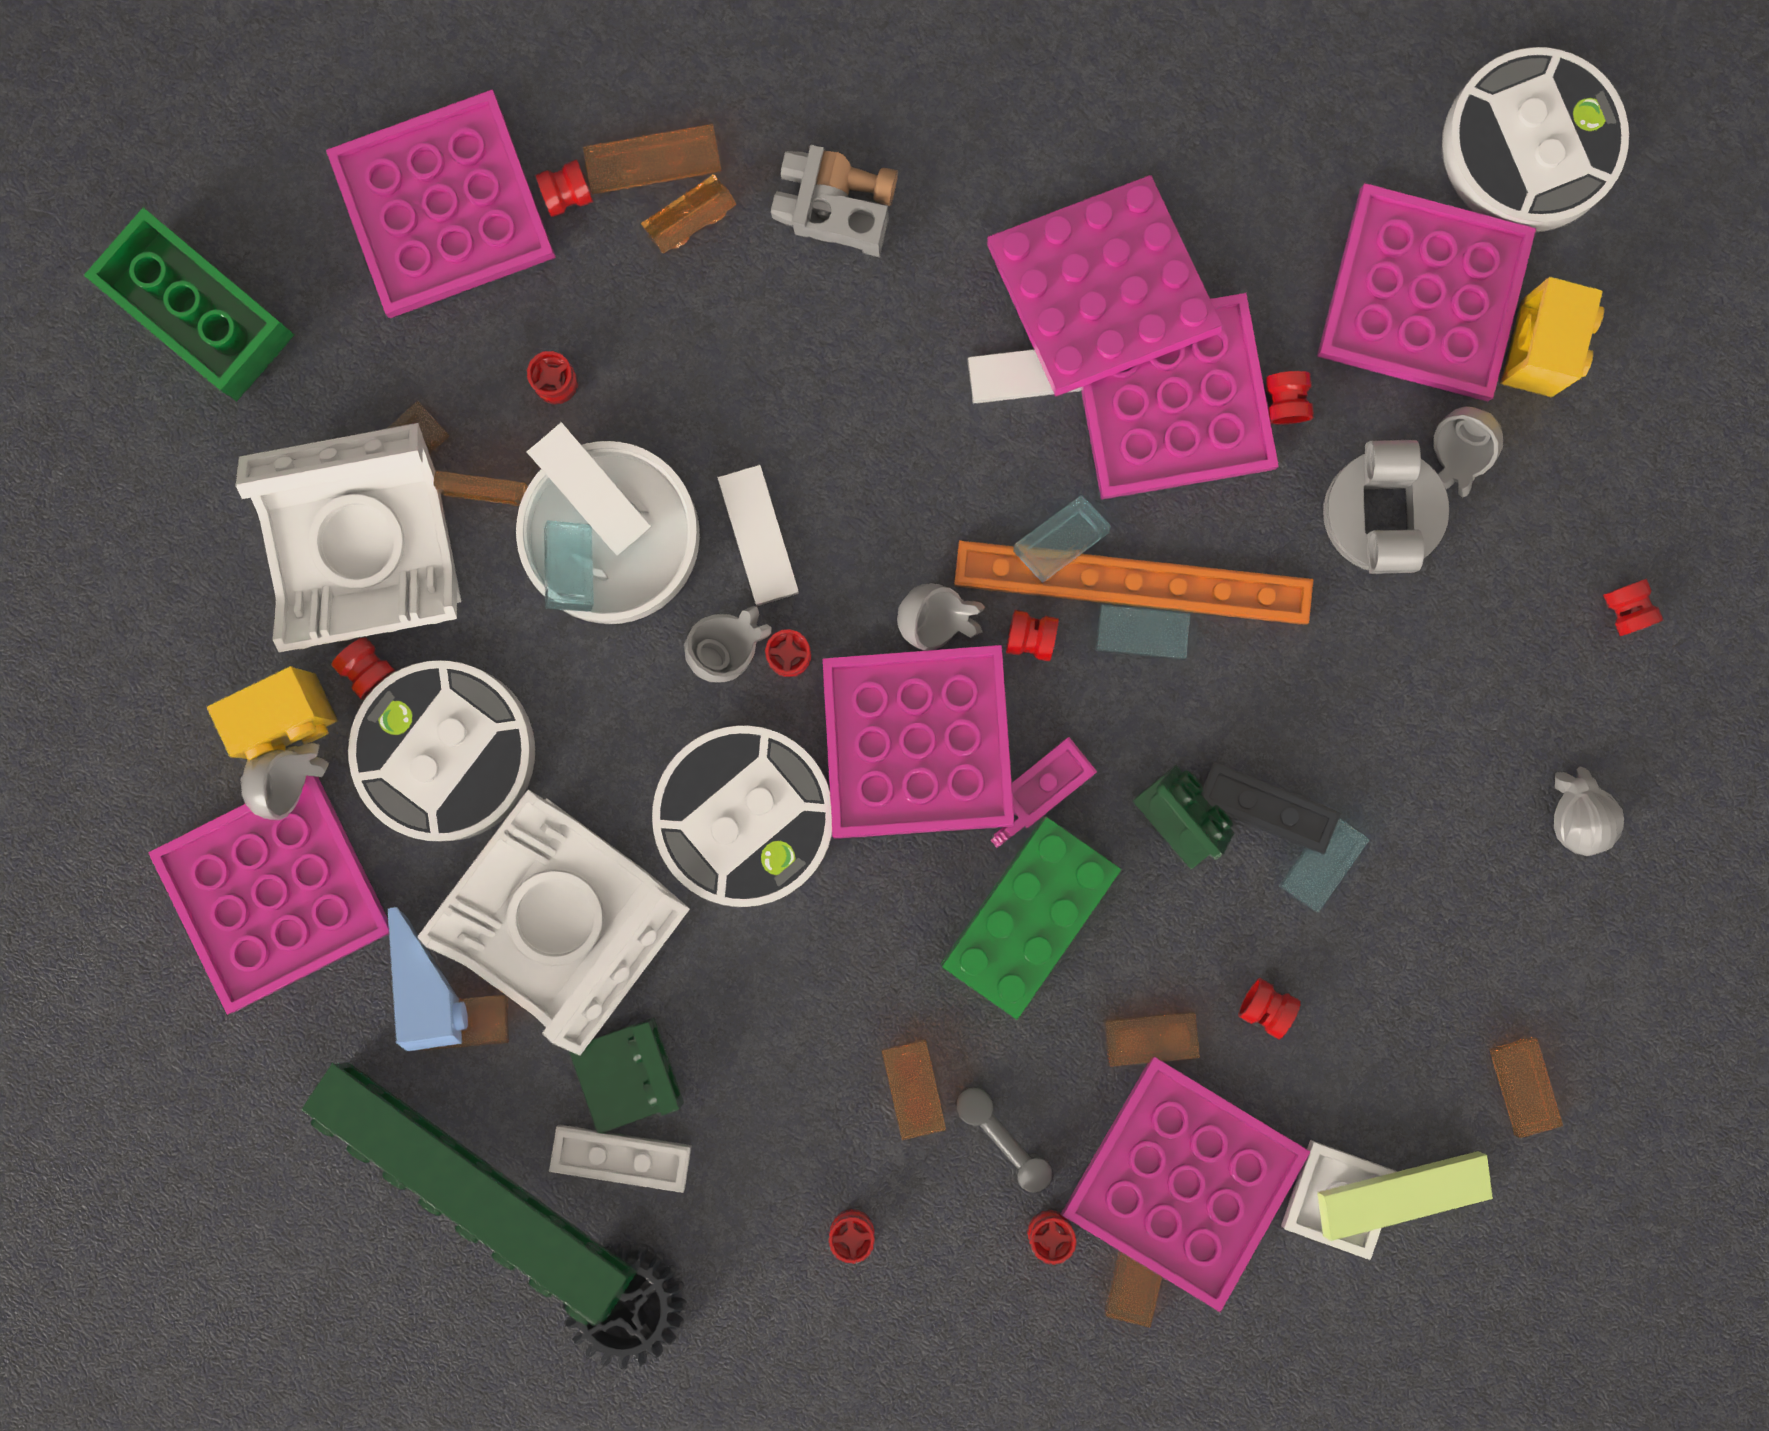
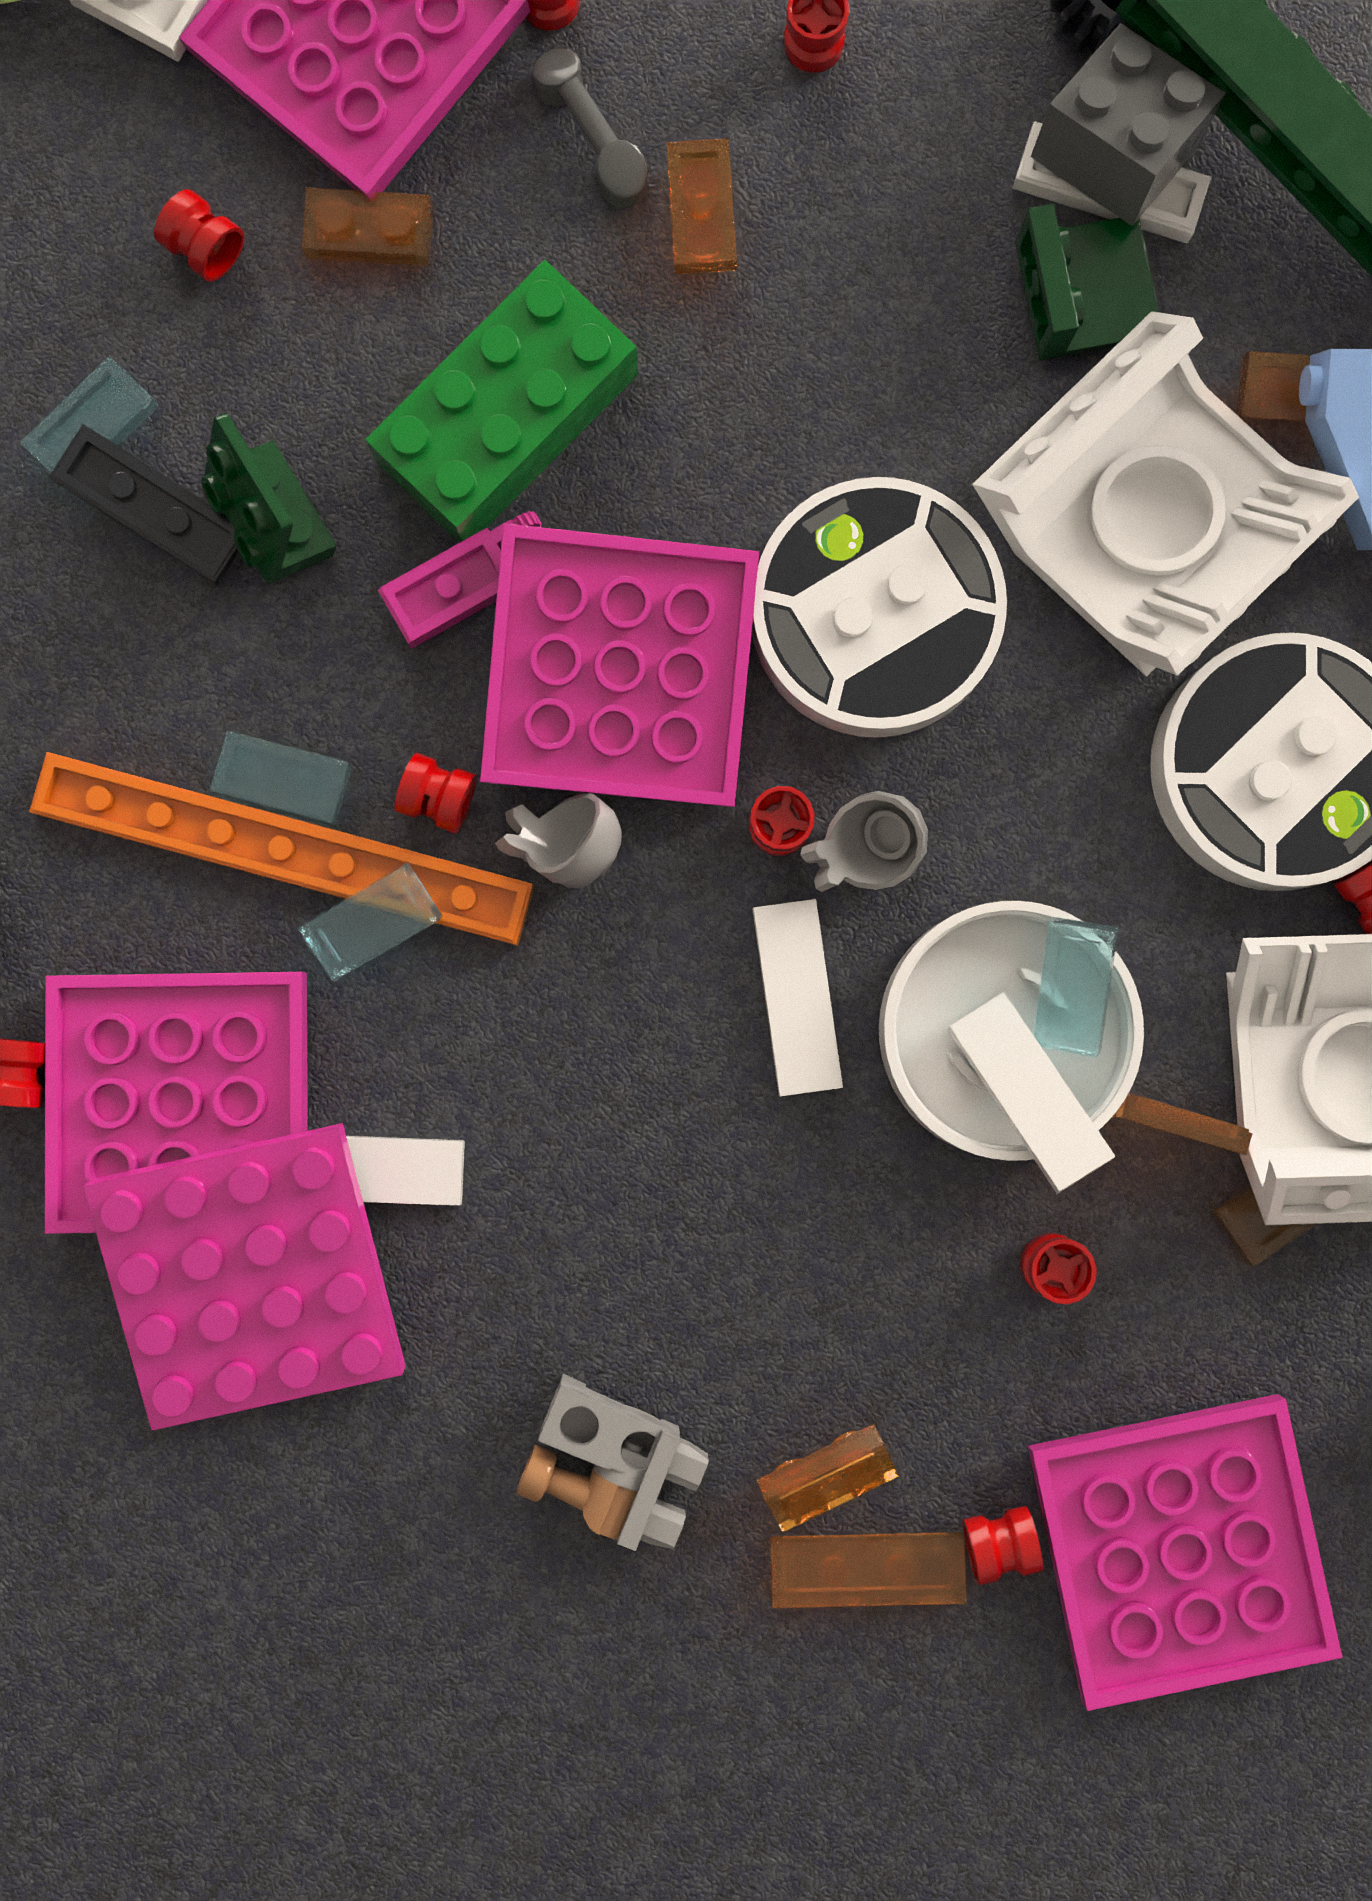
camera: 170 degrees left, 0 degrees up
none -> dark grey brick [1031,23,1225,226]

